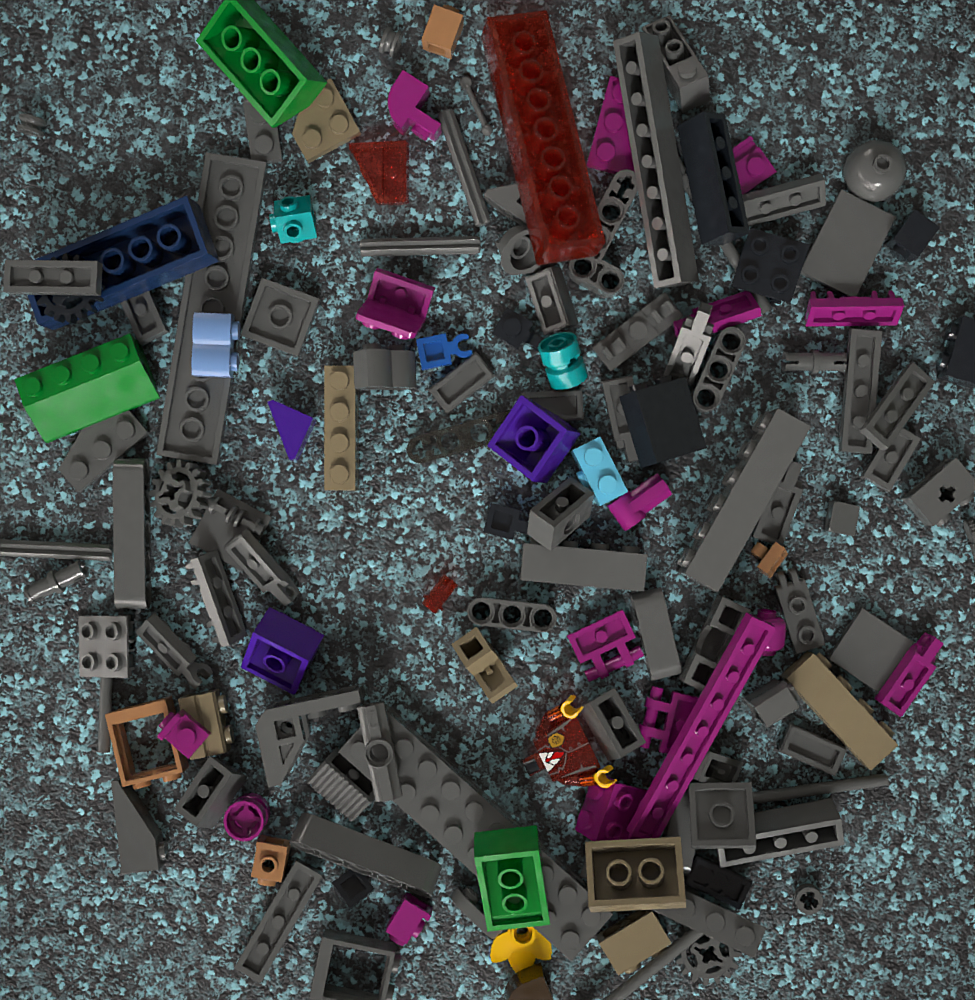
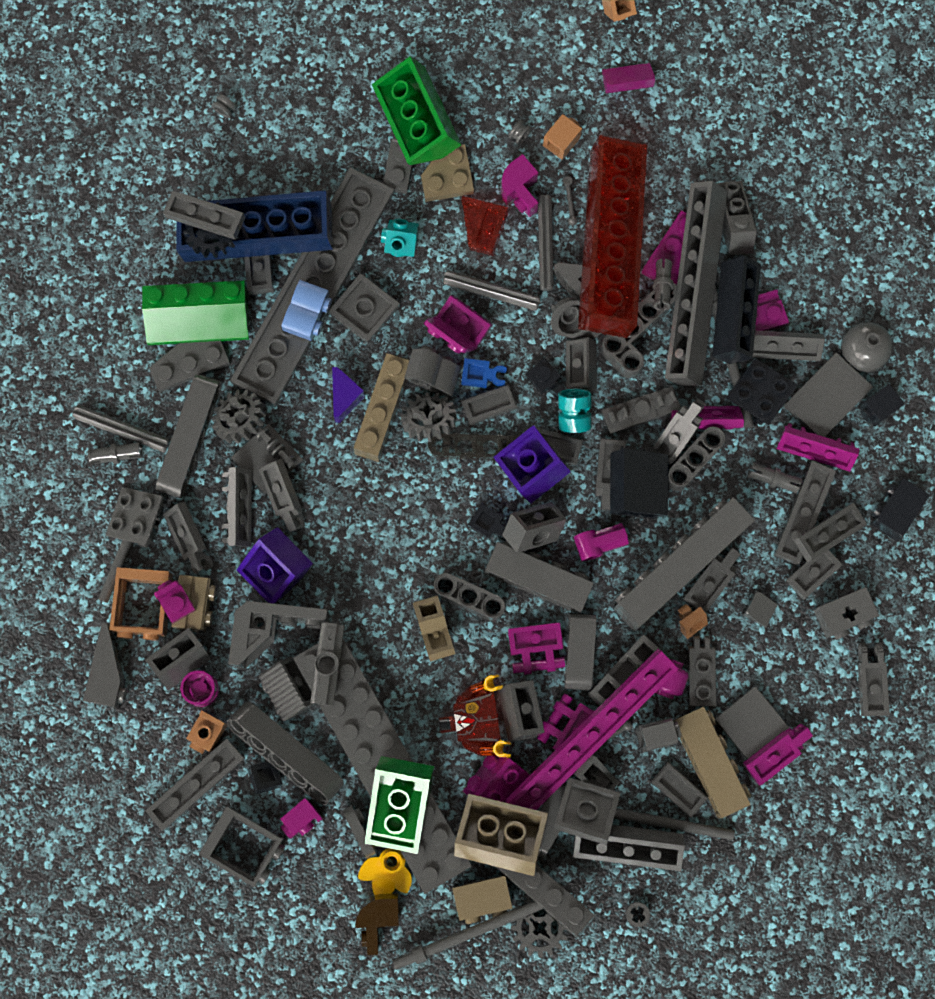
camera: 10 degrees right, 10 degrees down
clear red pin [422,574,459,614] -> none
medium azure brick [571,437,628,506] -> none
black plate [684,853,753,910] -> none
none -> dark grey gear [400,392,457,442]
none -> dark grey pin [653,259,673,311]

